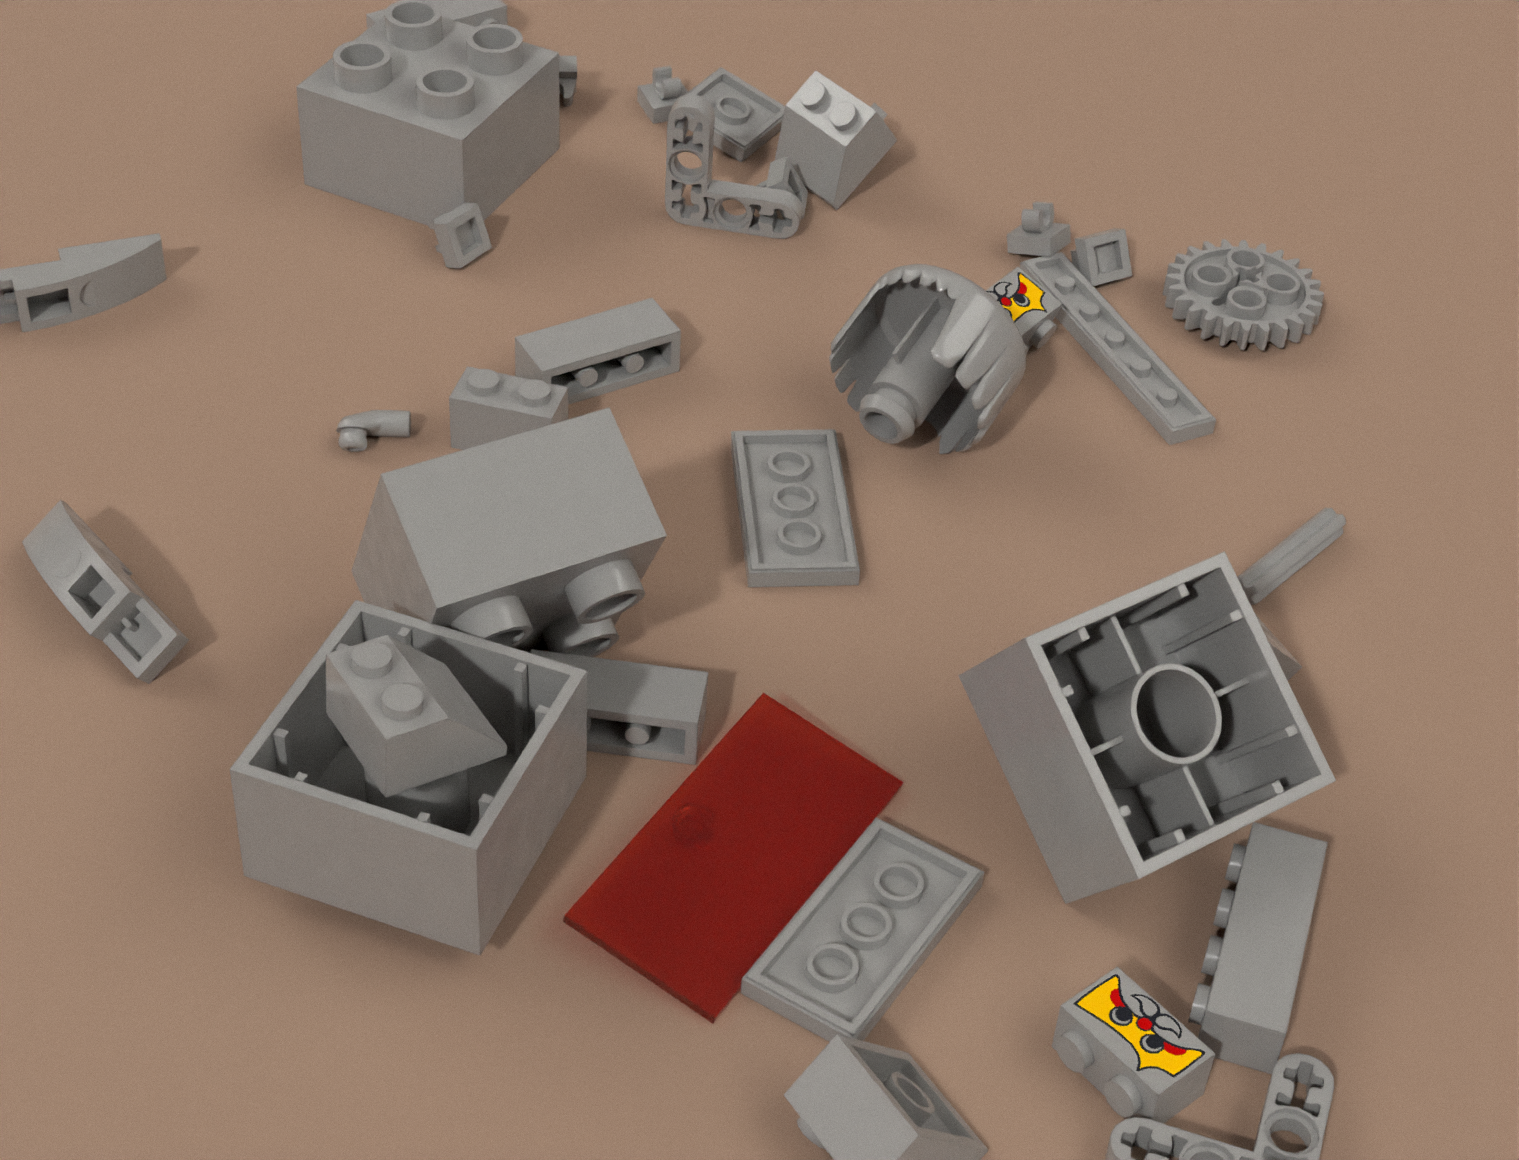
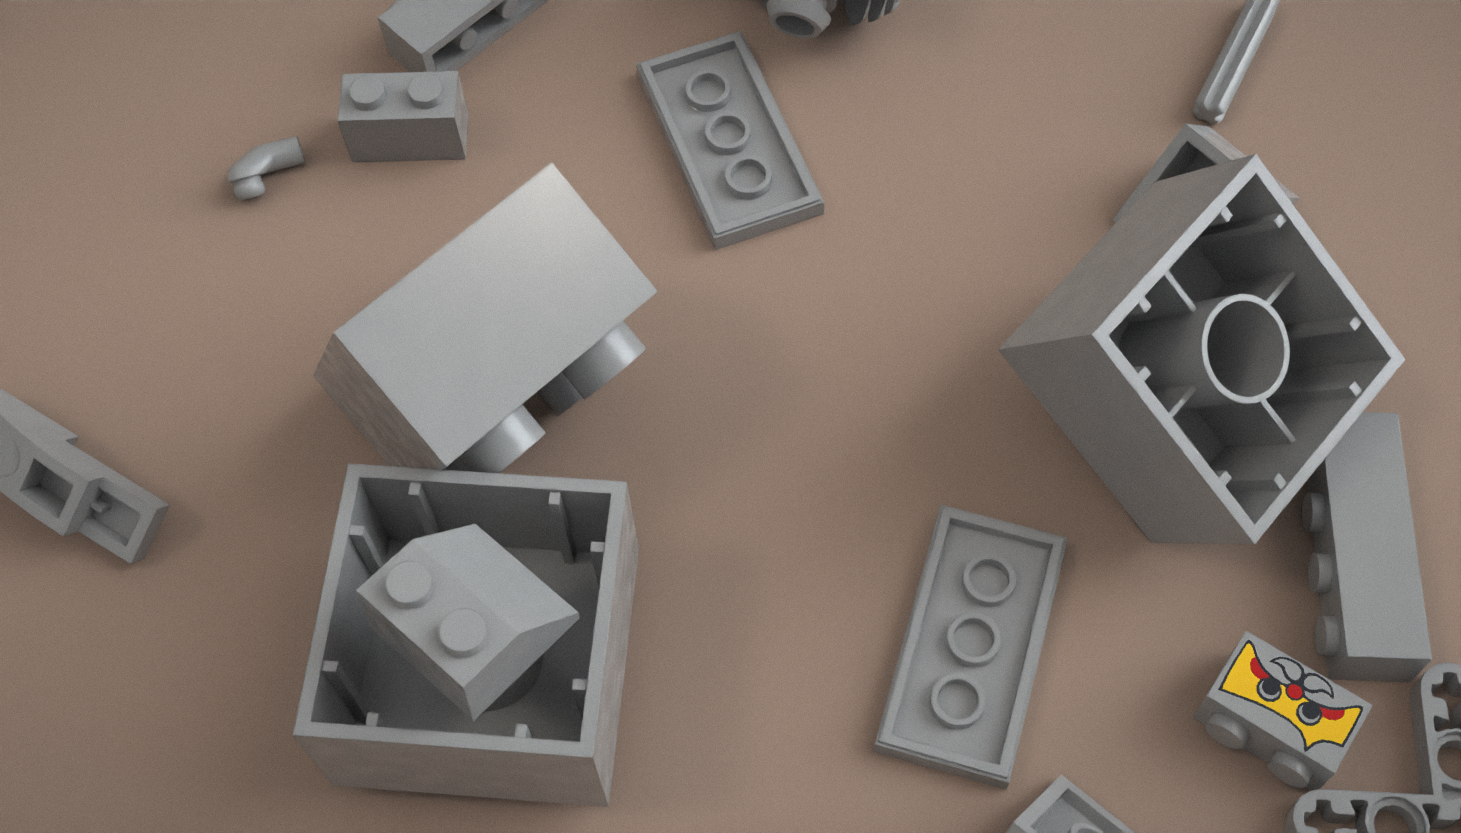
camera: 10 degrees left, 20 degrees up
light grey brick [530,649,708,765] -> none
clear red piece [563,693,904,1024] -> none

